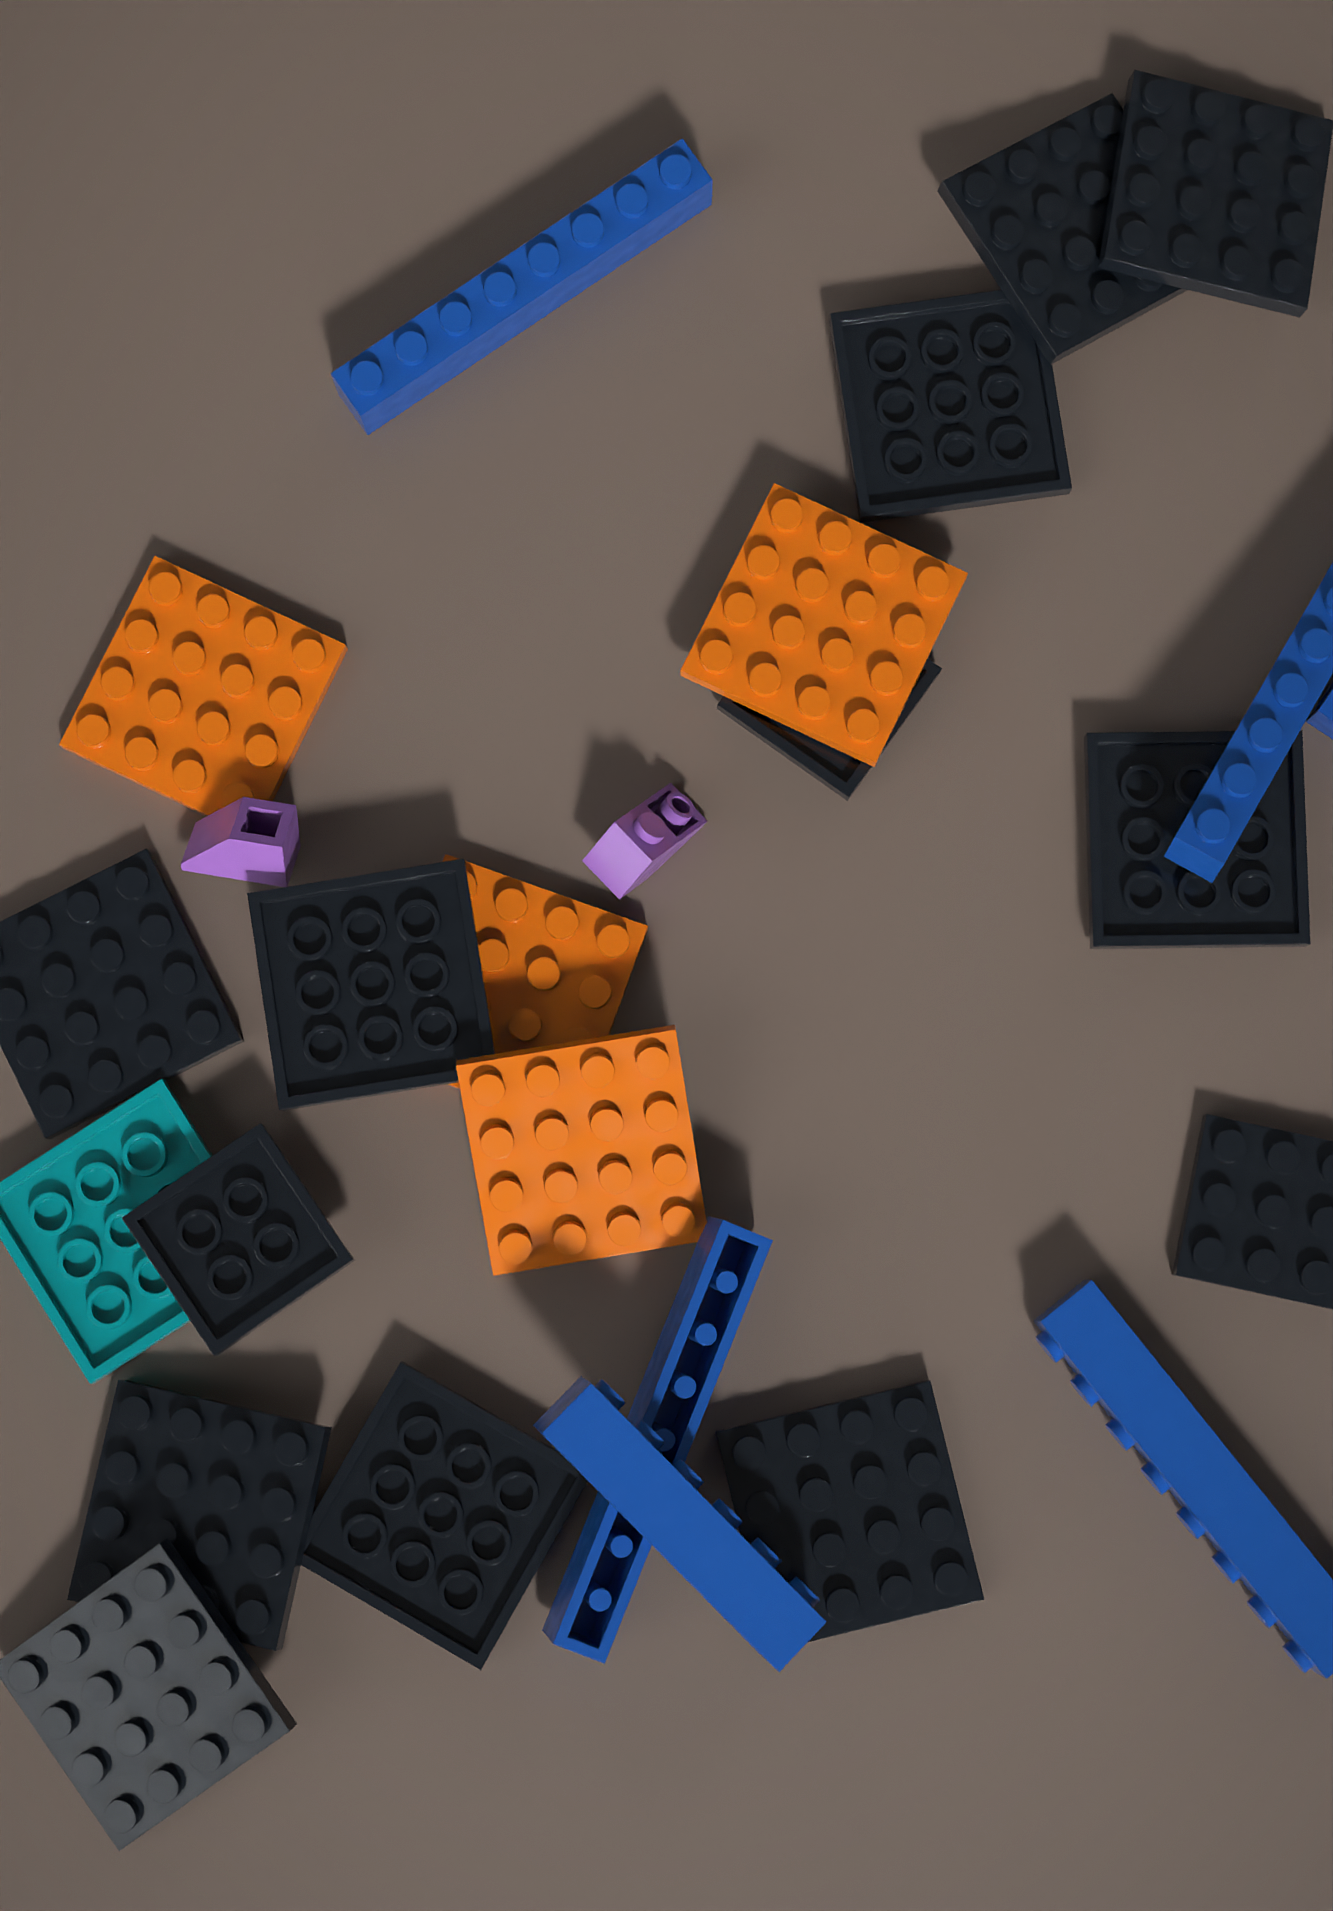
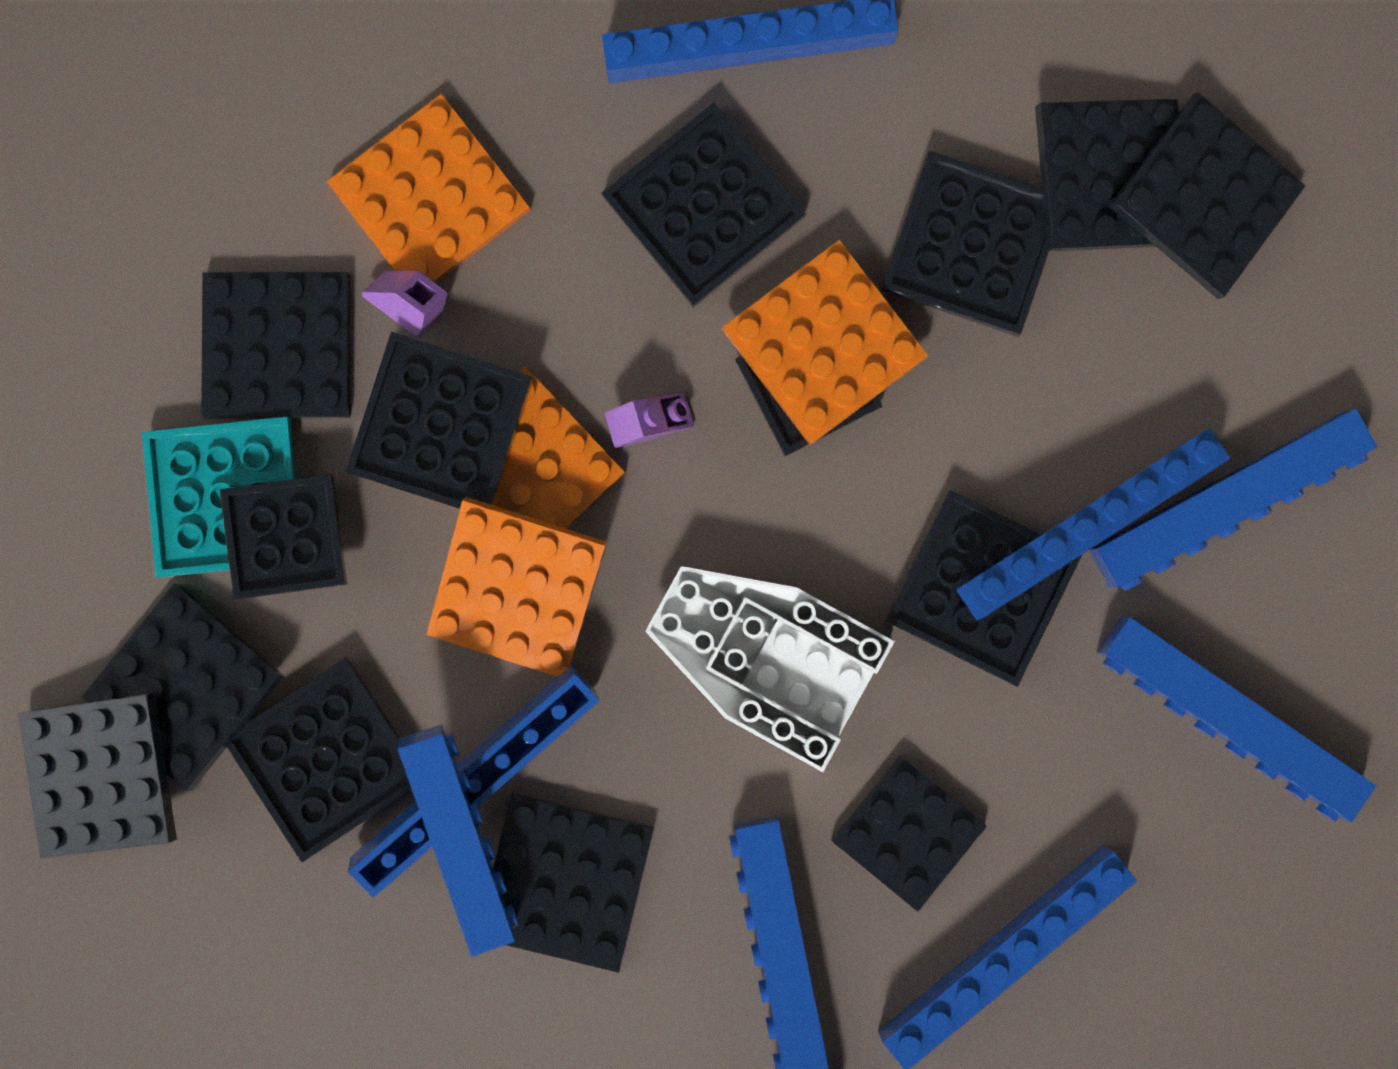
camera: 30 degrees right, 5 degrees up
none -> black plate [601,102,806,308]
none -> white wedge [645,566,895,772]

